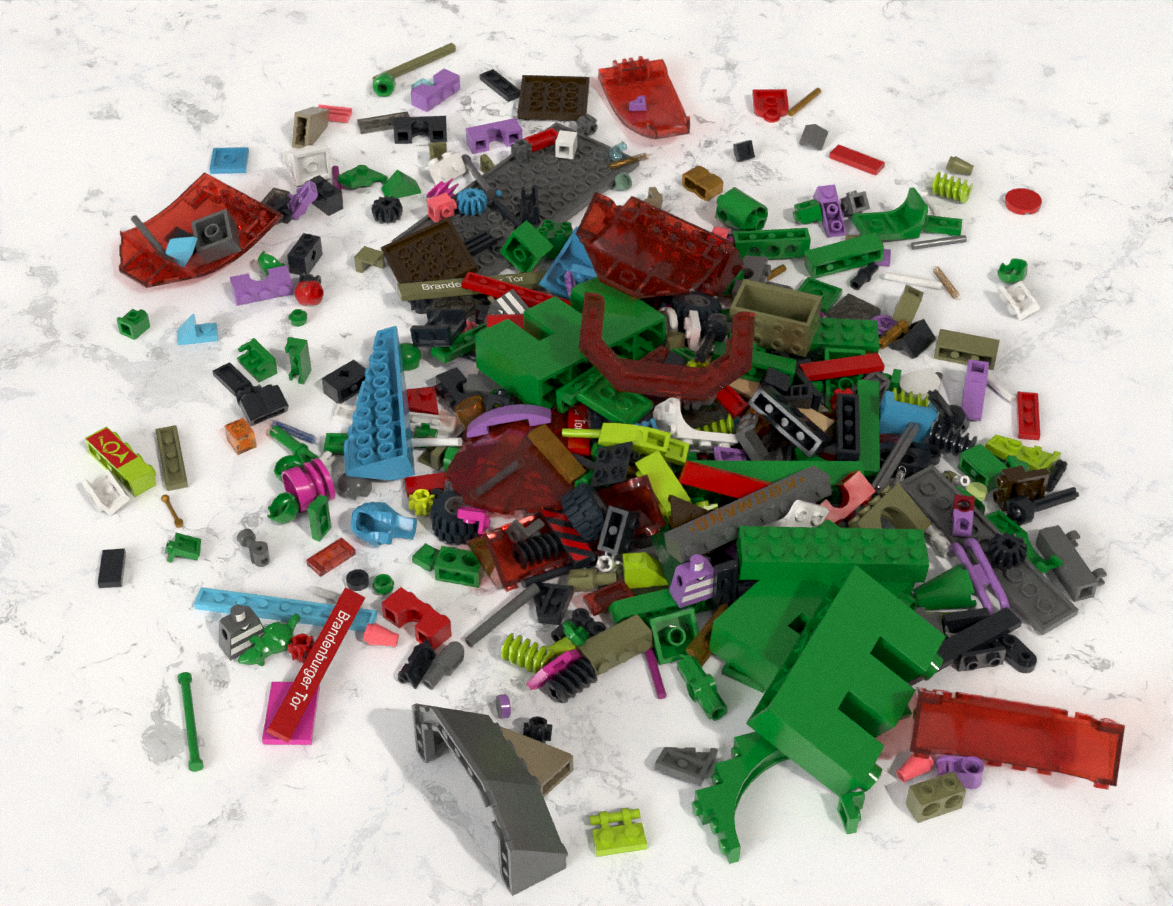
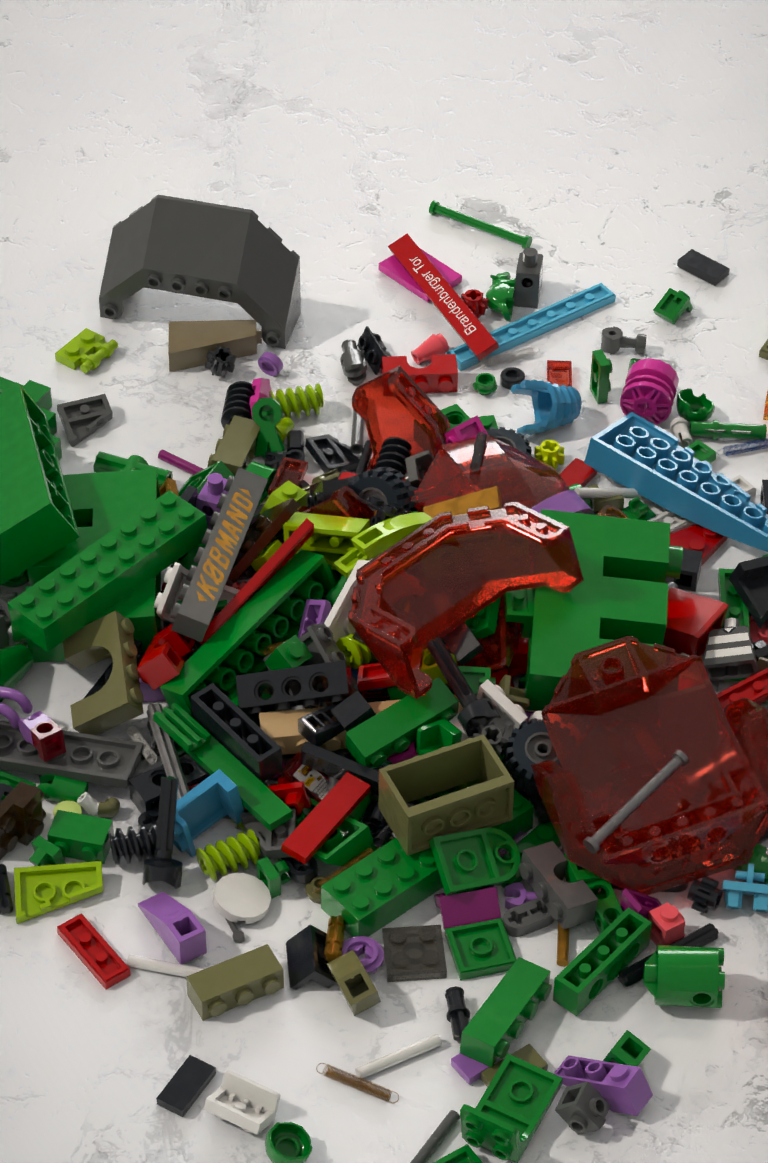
camera: 135 degrees right, 0 degrees up
pearl gold hinge [161,494,184,528] -> none
none -> green tile [153,702,211,753]
none -> black tile [156,1055,216,1117]
none -> green brick [265,635,313,671]
none -> flat silver bar [583,750,689,854]

